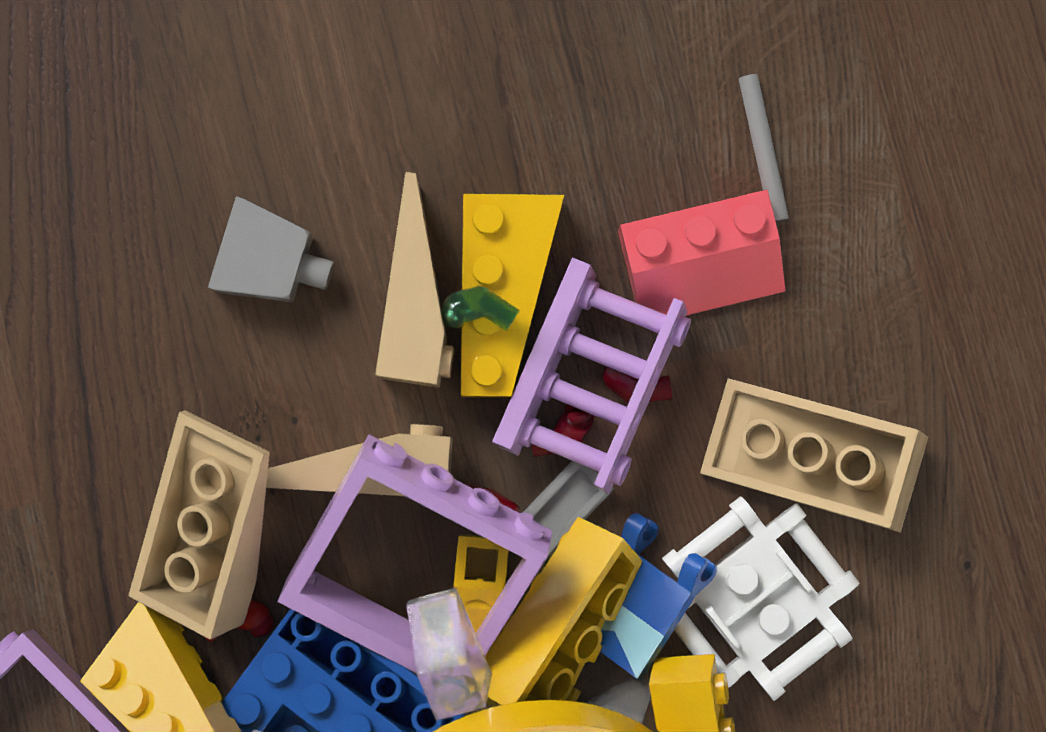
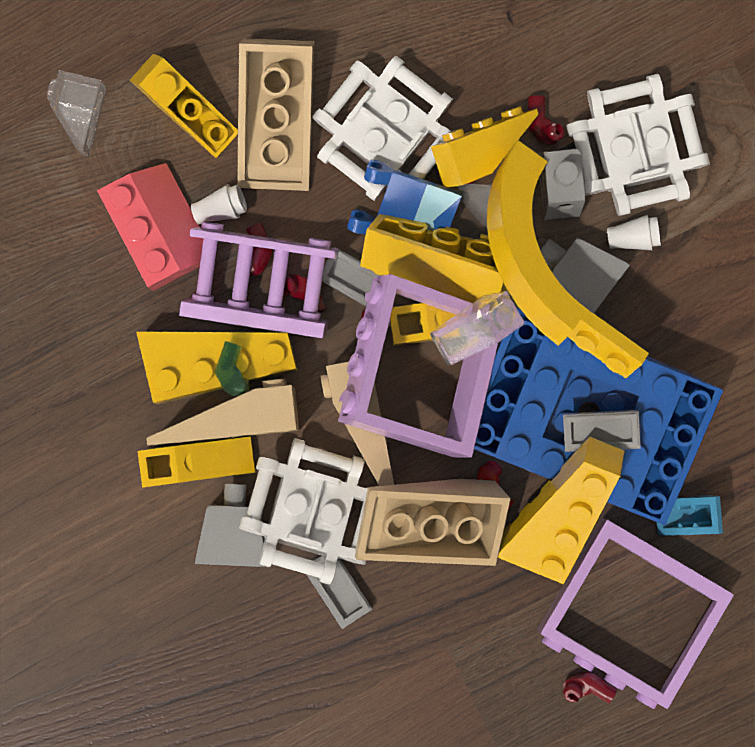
camera: 100 degrees left, 0 degrees up
light grey bar [739,74,789,222] -> none
none -> clear slope [47,70,106,156]
none -> yellow slope [130,54,238,158]
none -> yellow slope [138,436,255,488]
none -> white cone [191,184,247,224]
none -> white brick [239,438,368,585]
none -> light grey tile [307,555,372,629]

